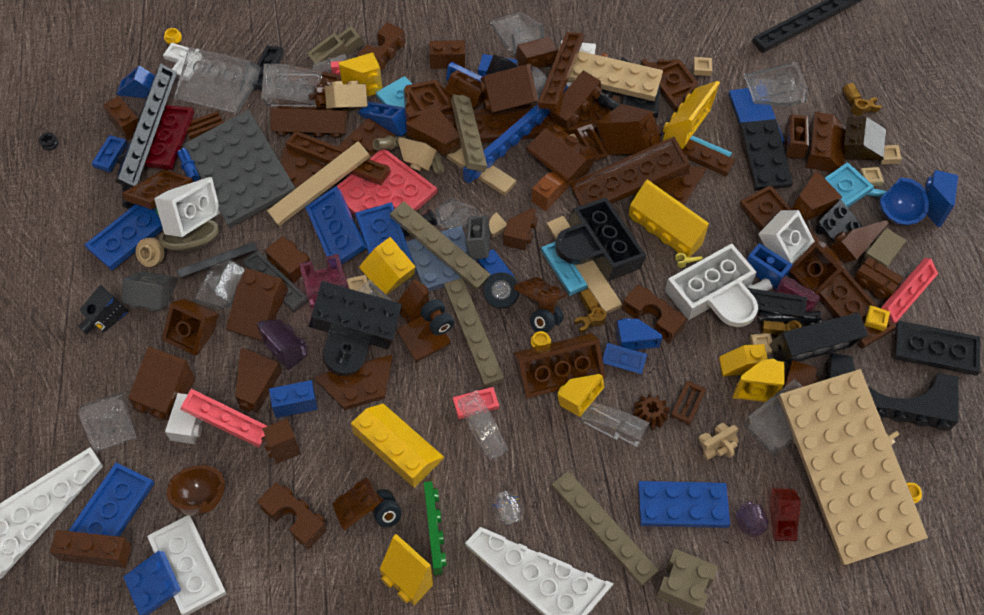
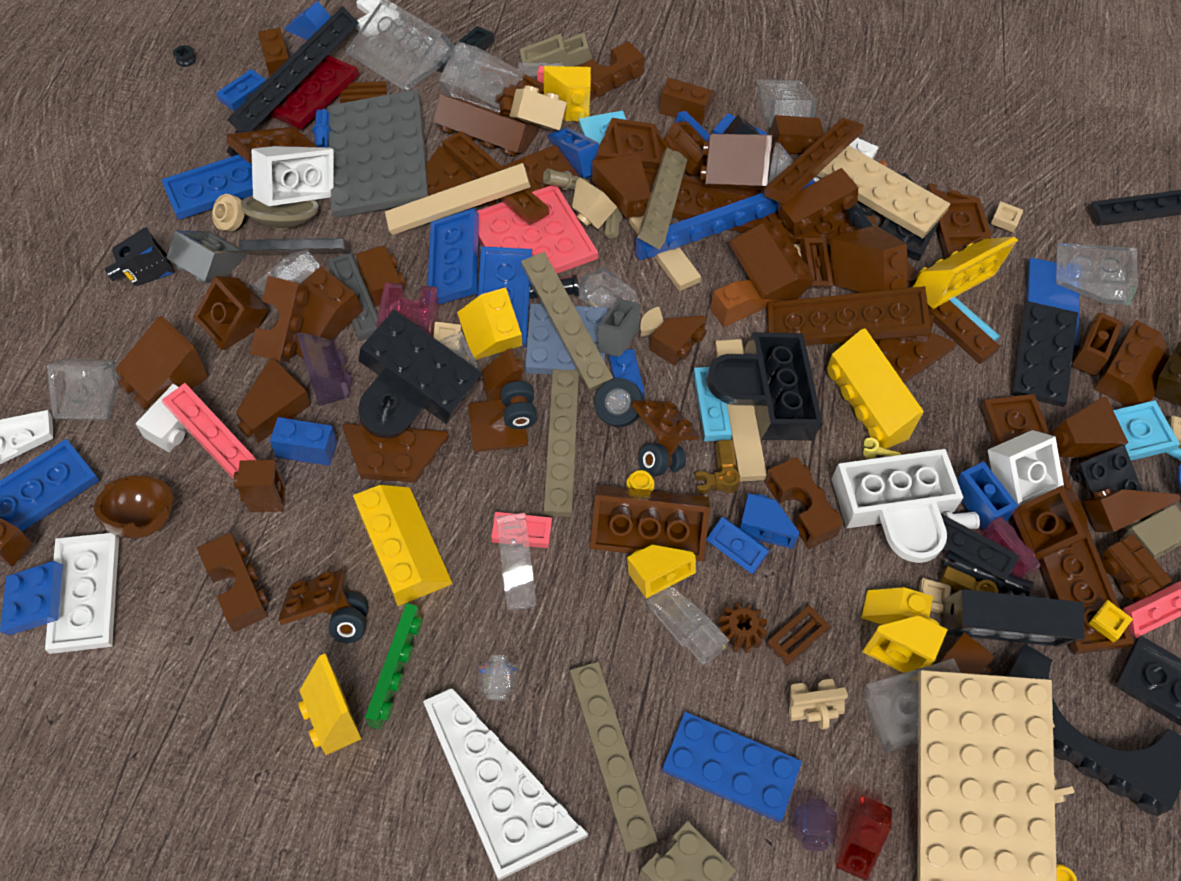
camera: 20 degrees right, 0 degrees up
none -> reddish brown arch [250,276,308,363]

